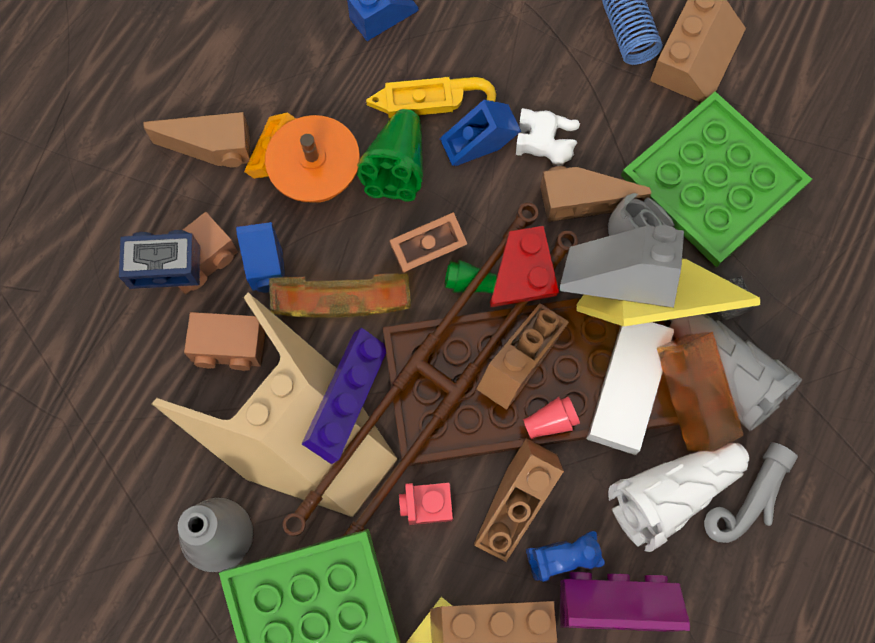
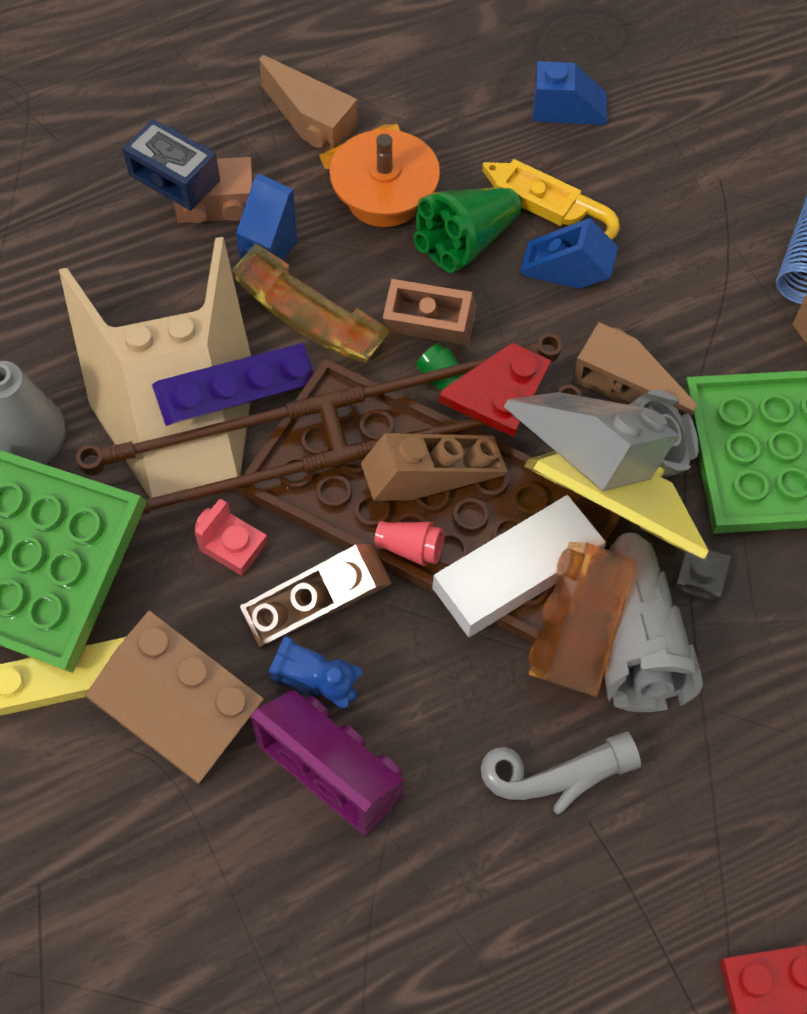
camera: 35 degrees right, 10 degrees down
nougat brick [184,312,265,371] -> none
white animal [516,108,580,166] -> none
white cone [608,441,749,552] -> none

